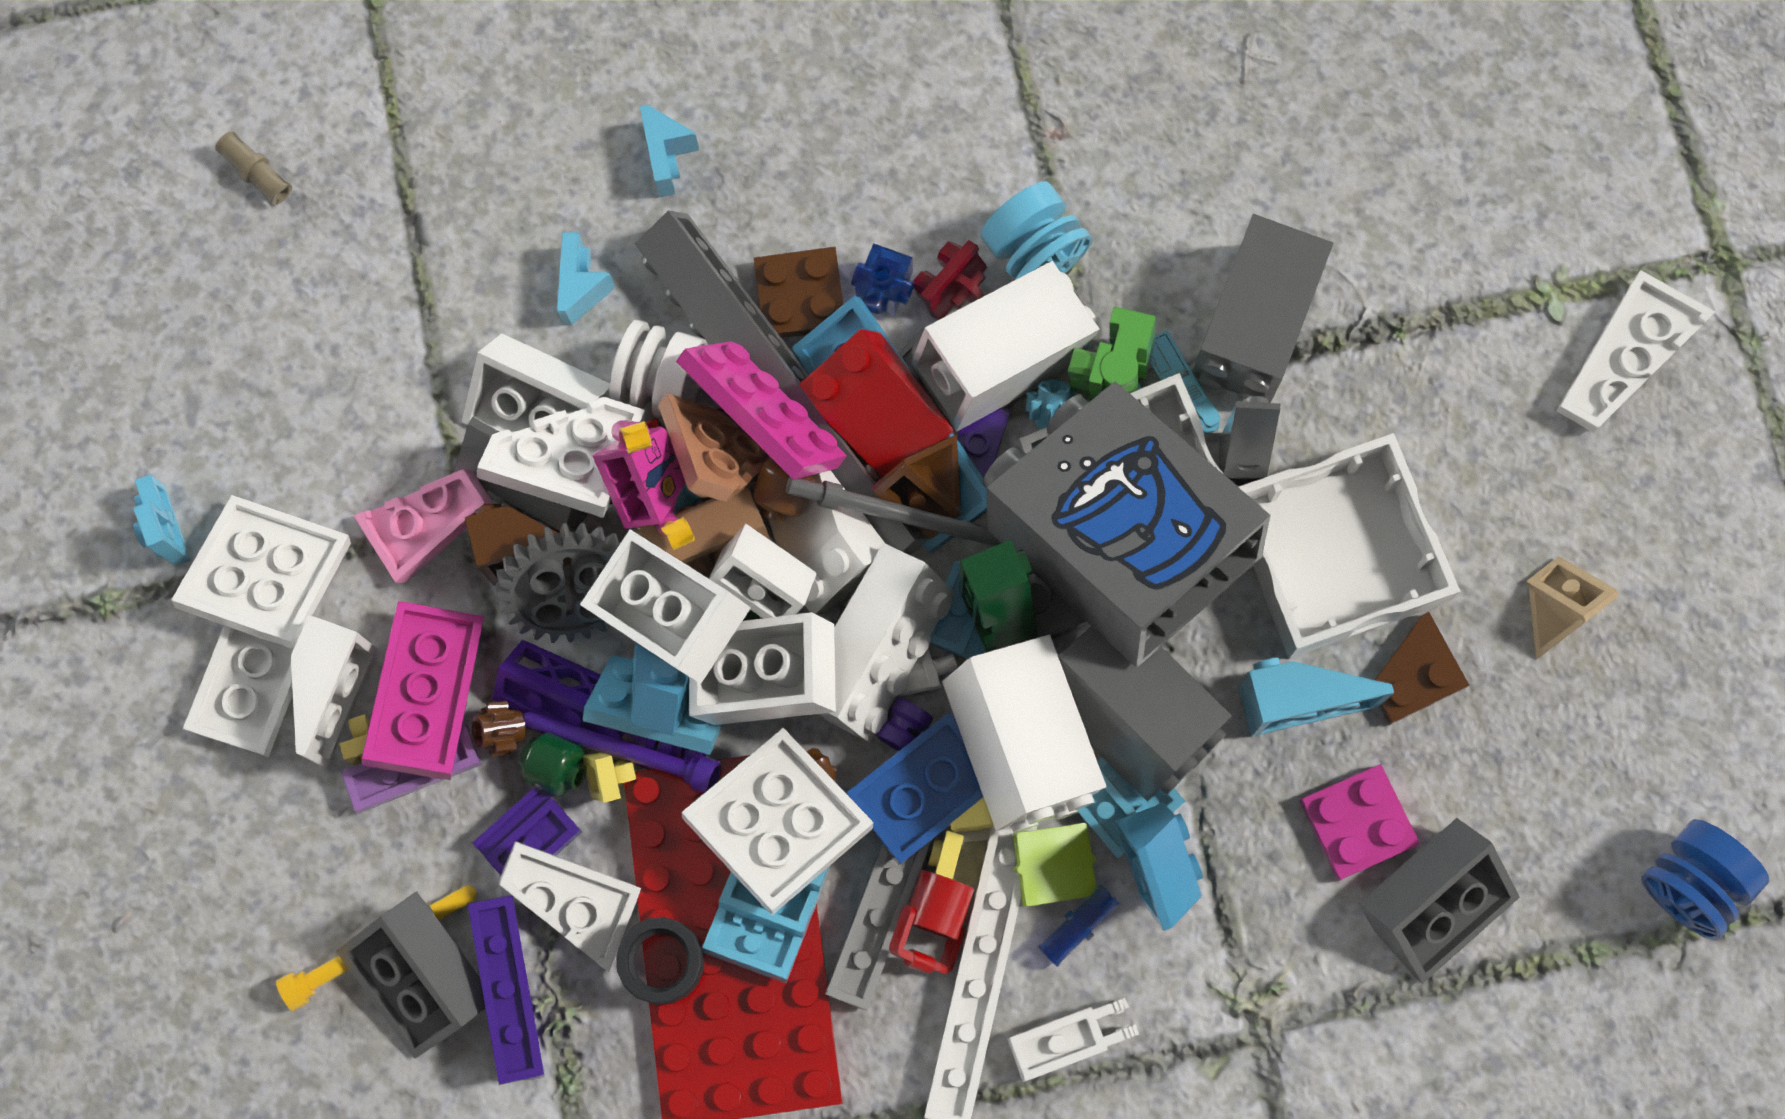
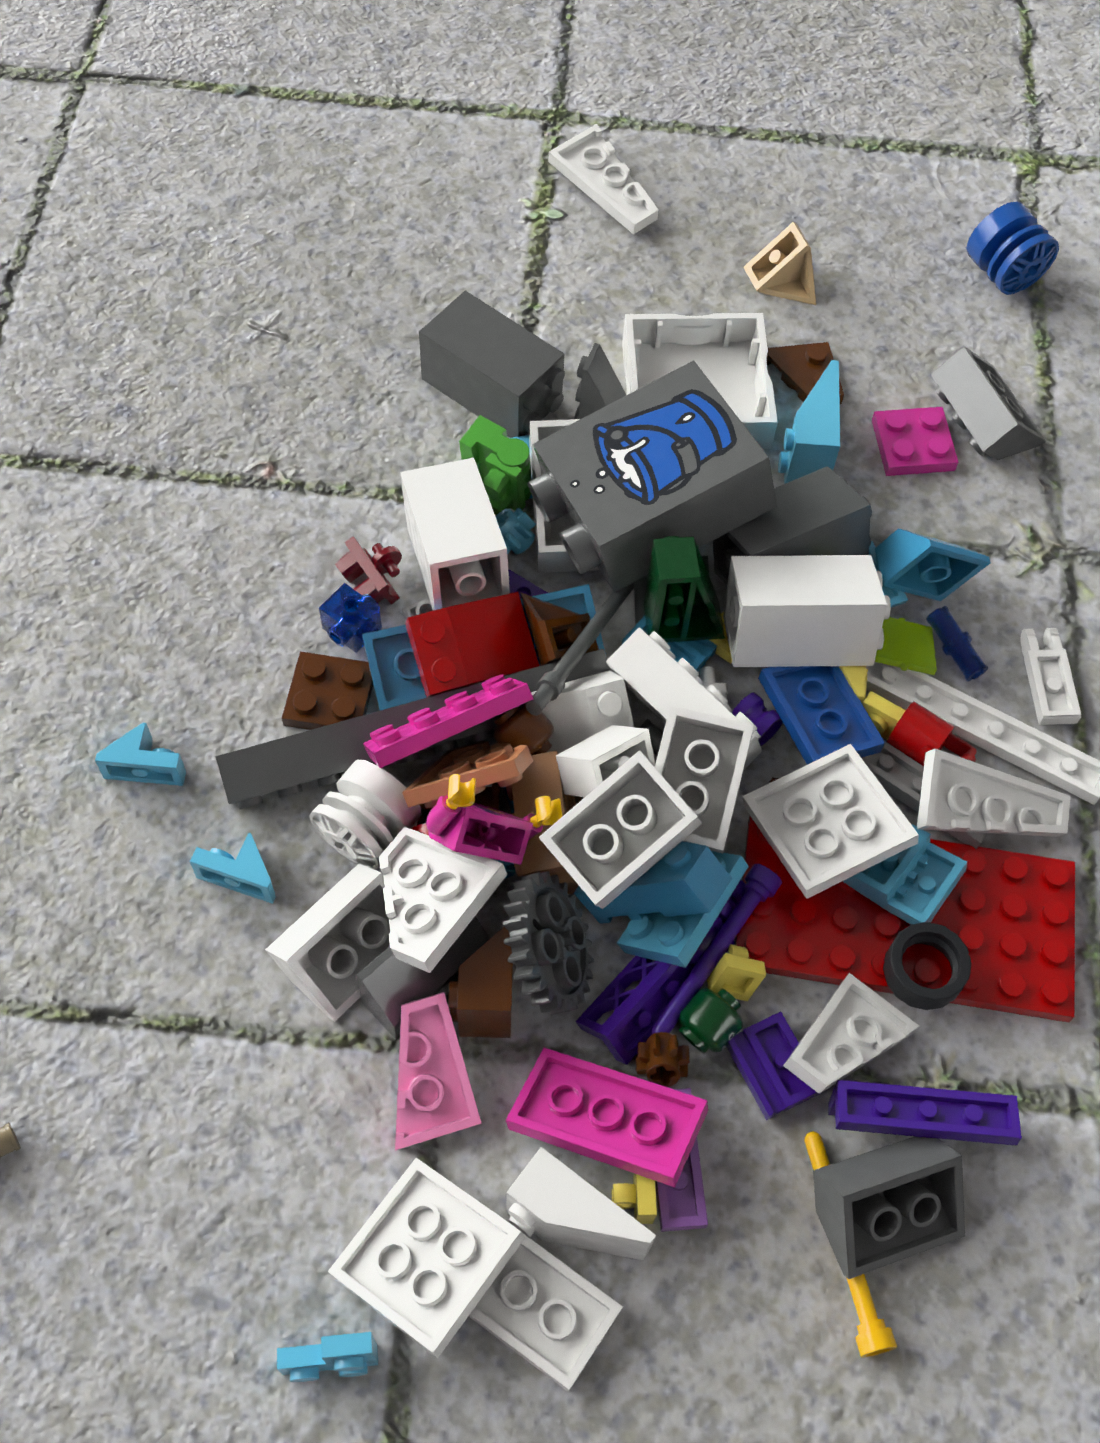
camera: 80 degrees left, 15 degrees down
medium azure wheel [980,181,1093,279] -> none
none -> white wing [917,748,1070,837]

